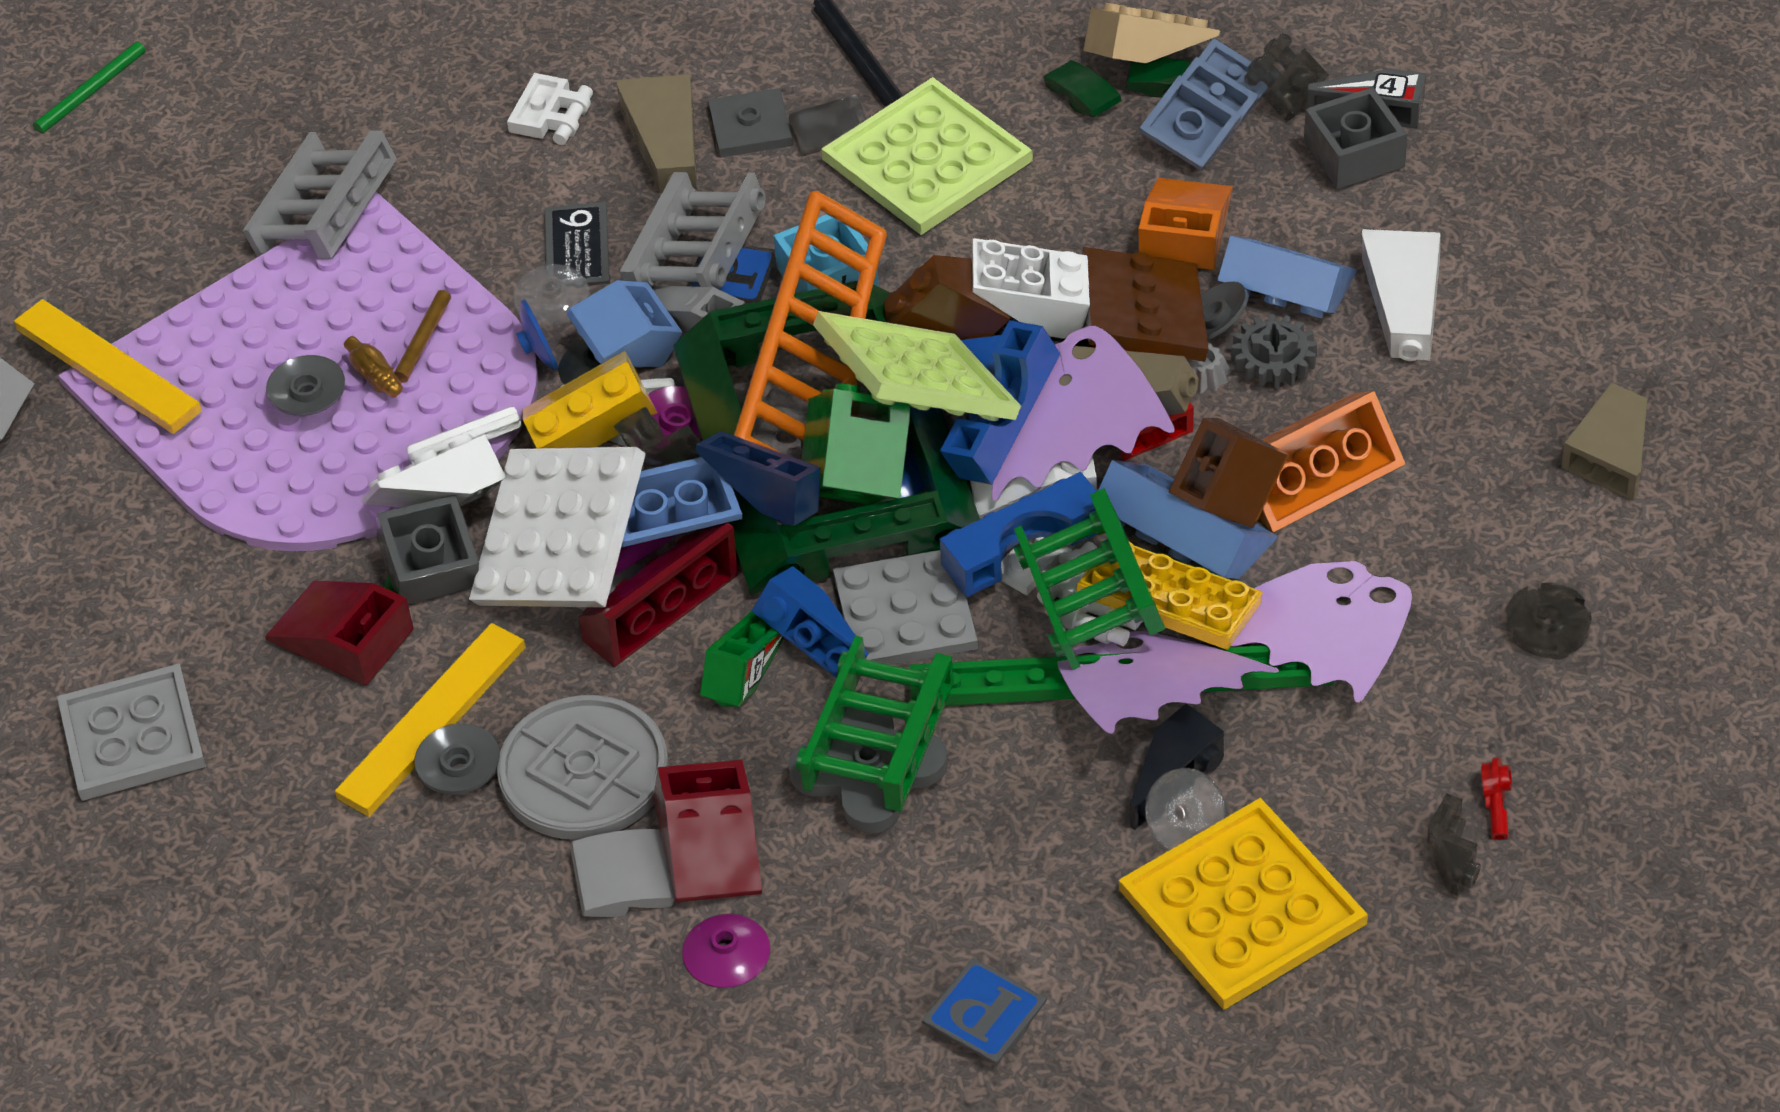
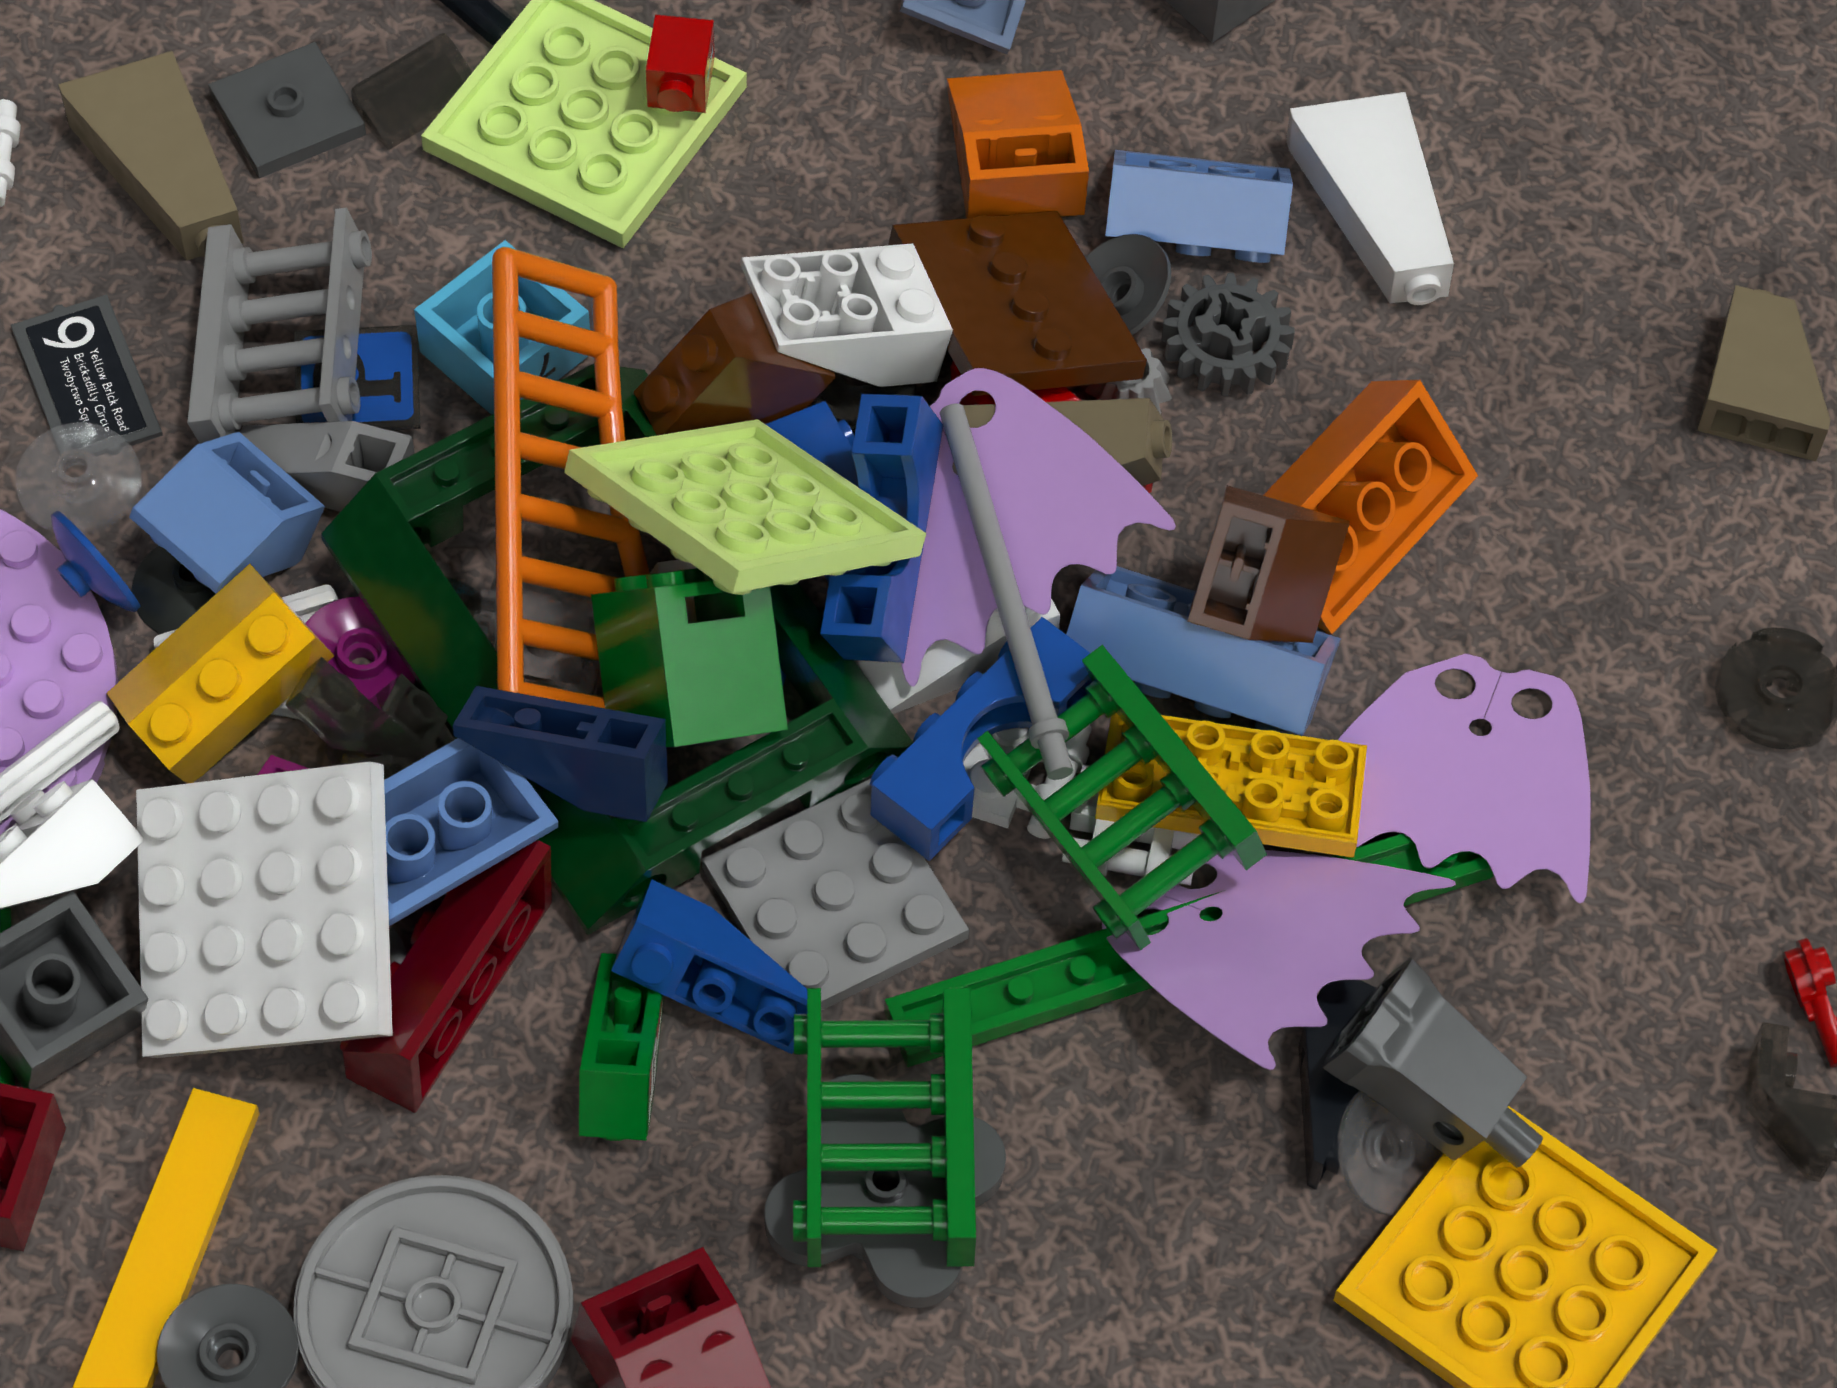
camera: 25 degrees left, 10 degrees up
none -> red brick [646,14,715,113]
none -> light grey bar [940,403,1073,780]
none -> dark grey piece [1323,958,1543,1168]

